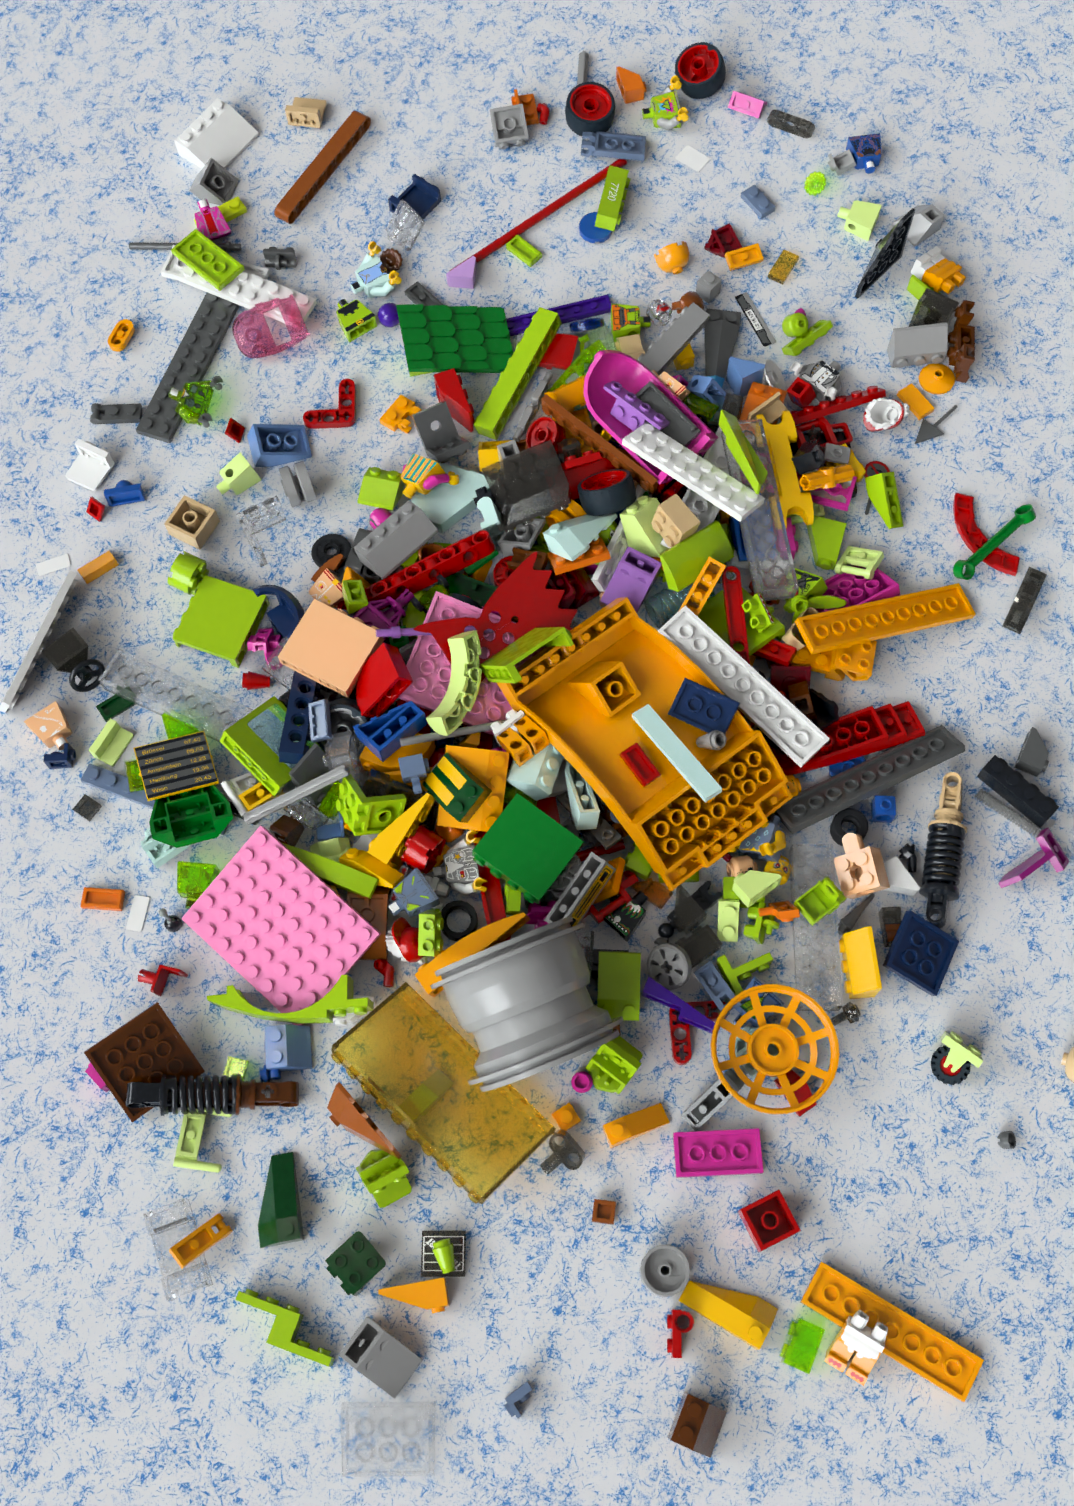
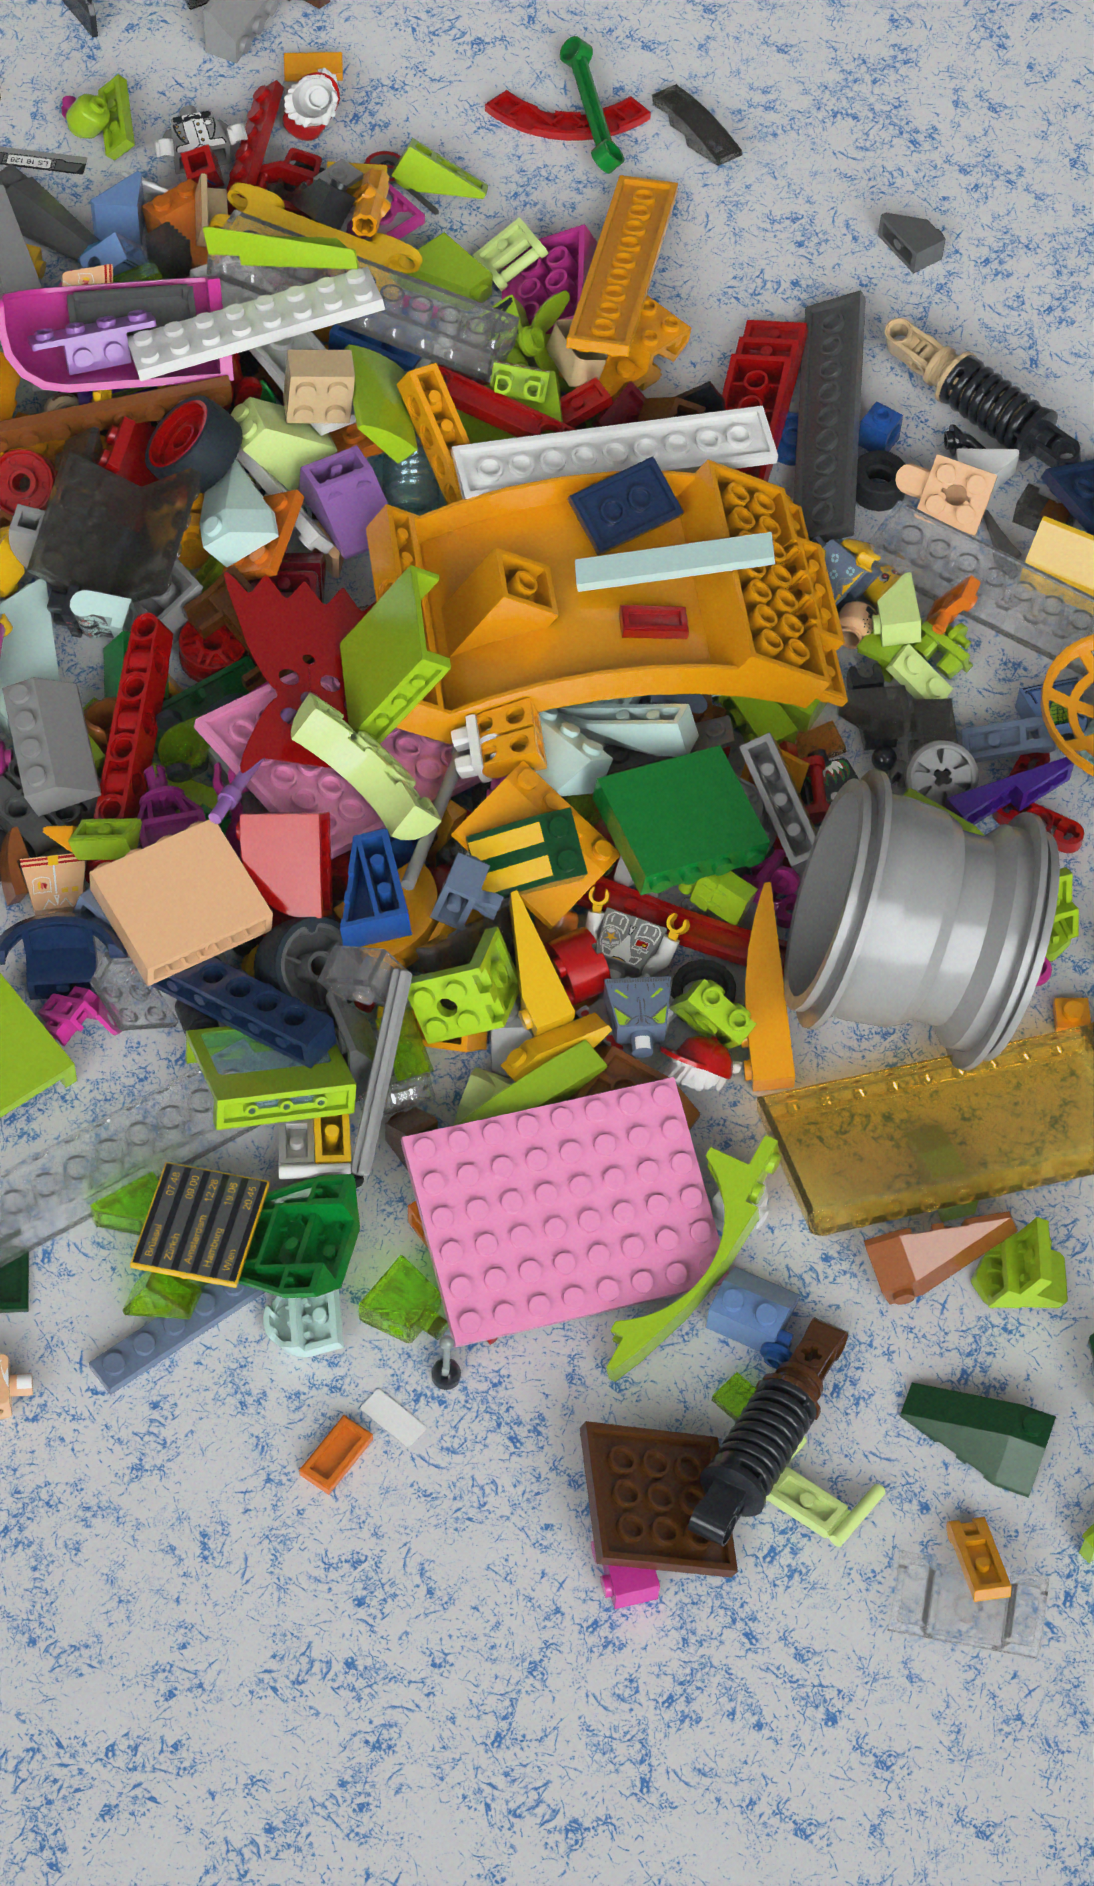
camera: 65 degrees left, 10 degrees down
dark blue bracket [43,743,76,769] -> none
clear smoke tile [72,794,102,822] -> none
yellowish green panel [88,718,134,767] -> none
red bracket [138,965,188,997] -> none
red cone [242,671,270,690] -> none
sand blue plate [308,699,332,743] -> none
medium blue bracket [316,812,345,841] -> none
red arm [373,959,394,987] -> none
light grey cone [696,730,726,750] -> none
lime bracket [716,952,773,995] -> none
lime piece [794,876,847,926] -> none
dark grey piece [915,405,958,444] -> none
light orange dish [919,363,955,395] -> none
light grey piece [974,789,1043,838] -> none
black brick [977,755,1059,828] -> none
magenta piece [998,828,1070,888] -> none

